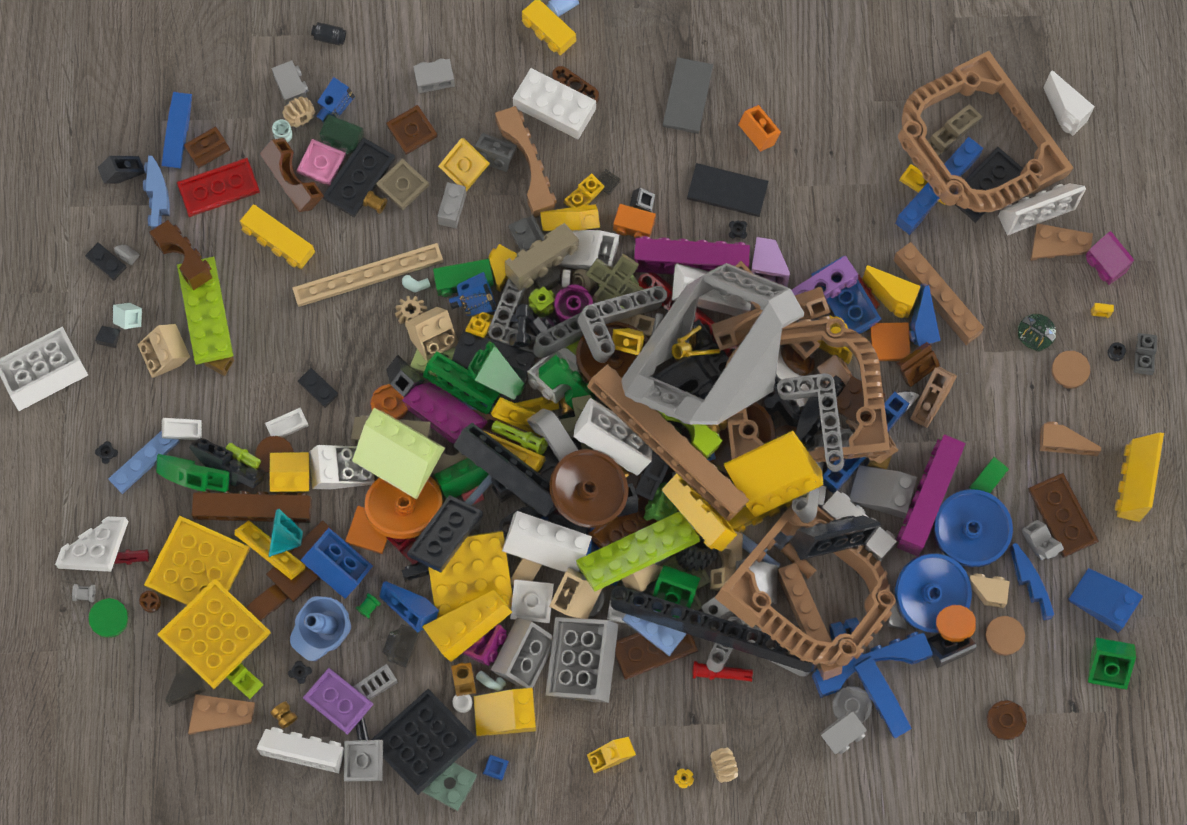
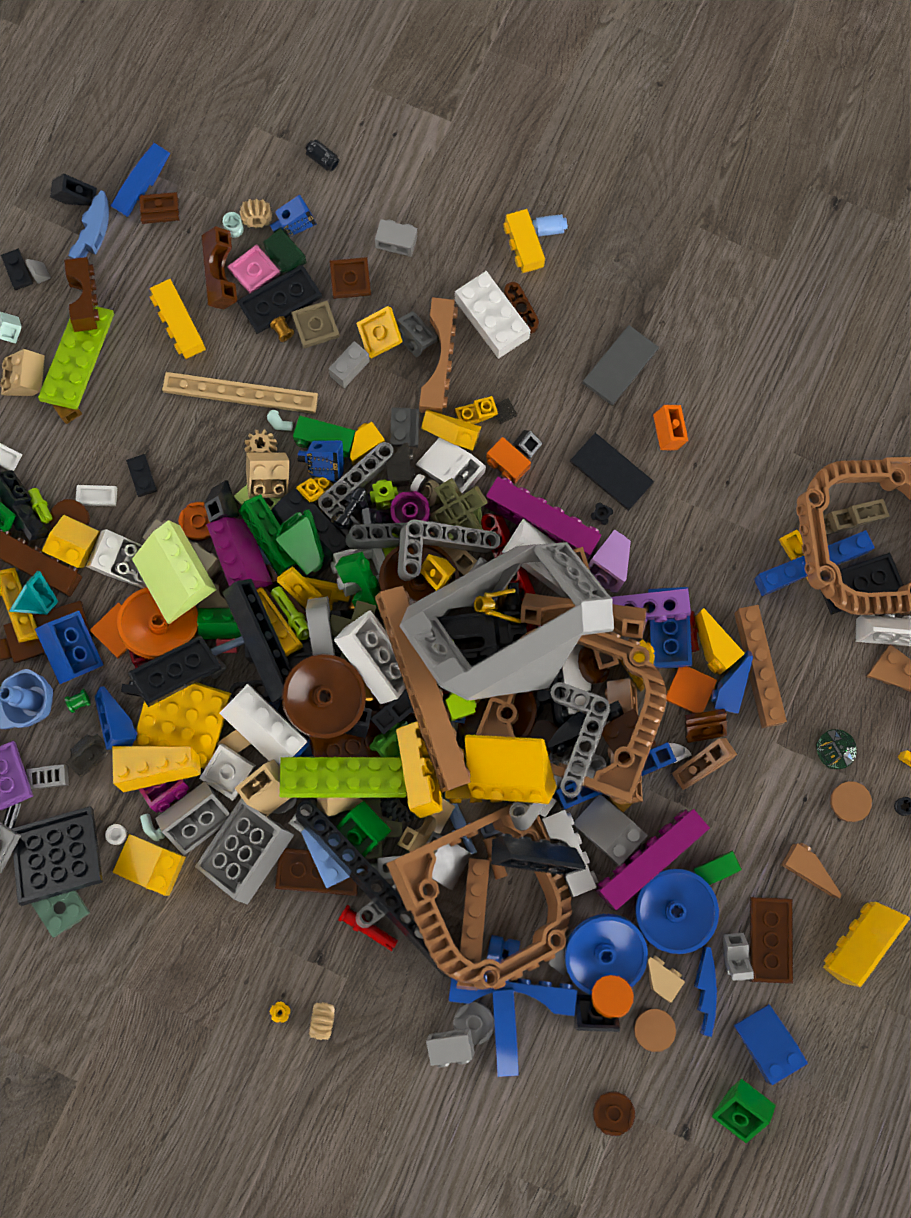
camera: 25 degrees right, 5 degrees up
red tile [176,158,260,217] -> none
light grey brick [271,60,309,105] -> none
pearl gold brick [451,662,476,696] -> none
blue tile [483,755,509,781] -> none
dark tan wedge [505,223,579,291] -> none
yellow slope [587,737,636,773] -> none

